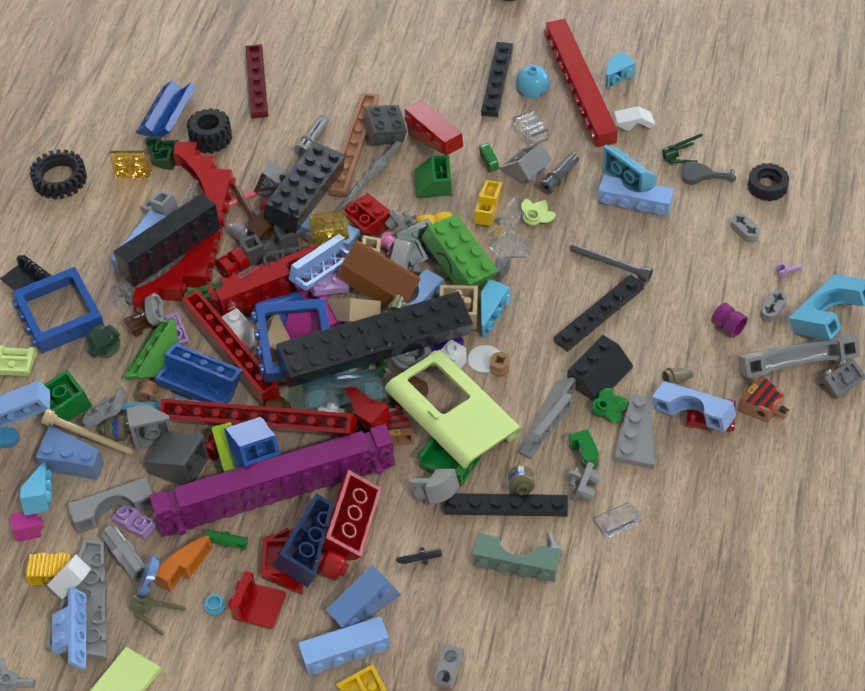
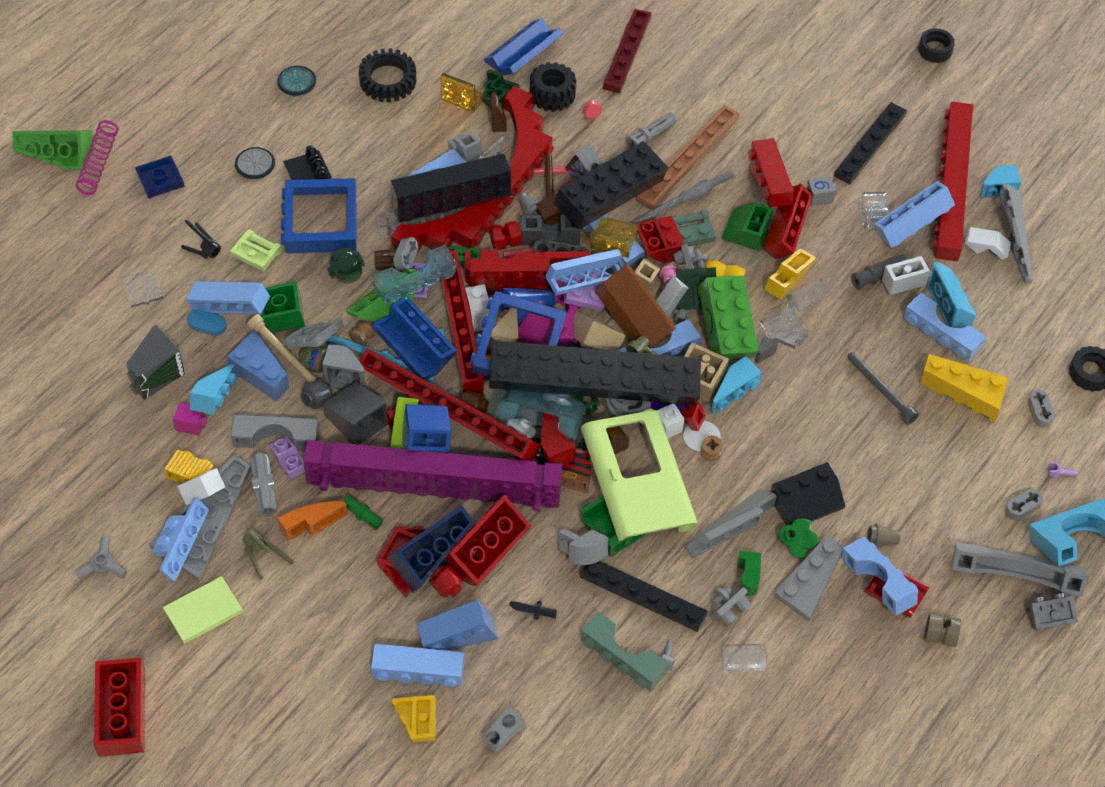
camera: 20 degrees right, 5 degrees up
medium blue tile [137,555,159,598] -> none
medium azure plate [204,594,225,615] -> none
red bracket [228,571,286,629] -> none
dark grey brick [363,105,407,144] -> none
green beam [479,143,499,172] -> none
light grey slope [499,143,552,182] -> none
olive head [508,465,535,495] -> none
medium azure cylinder [516,65,550,99] -> none
yellowish green plate [521,199,556,226] -> none
black plate [554,274,645,352] -> none
dark green plant [662,133,703,164] -> none
dark grey piece [682,162,736,185] -> none
magenta wheel [711,302,748,337] -> none
torso [738,375,790,422] -> none
none -> dark grey head [301,379,332,409]
none -> clear light blue arch [373,245,457,304]
none -> reddish brown slope [491,93,507,132]
none -> coral tile [582,100,602,119]
none -> sand green plate [673,210,716,247]
none -> red tile [680,402,706,431]
none -> red brick [764,184,813,259]
none -> light grey brick [806,176,837,206]
none -> light blue brick [874,181,955,248]
none -> white brick [882,256,930,295]
none -> yellow wedge [920,354,1009,423]
none -> dark tan wheel [924,613,961,647]
none -> light grey wedge [999,184,1033,283]

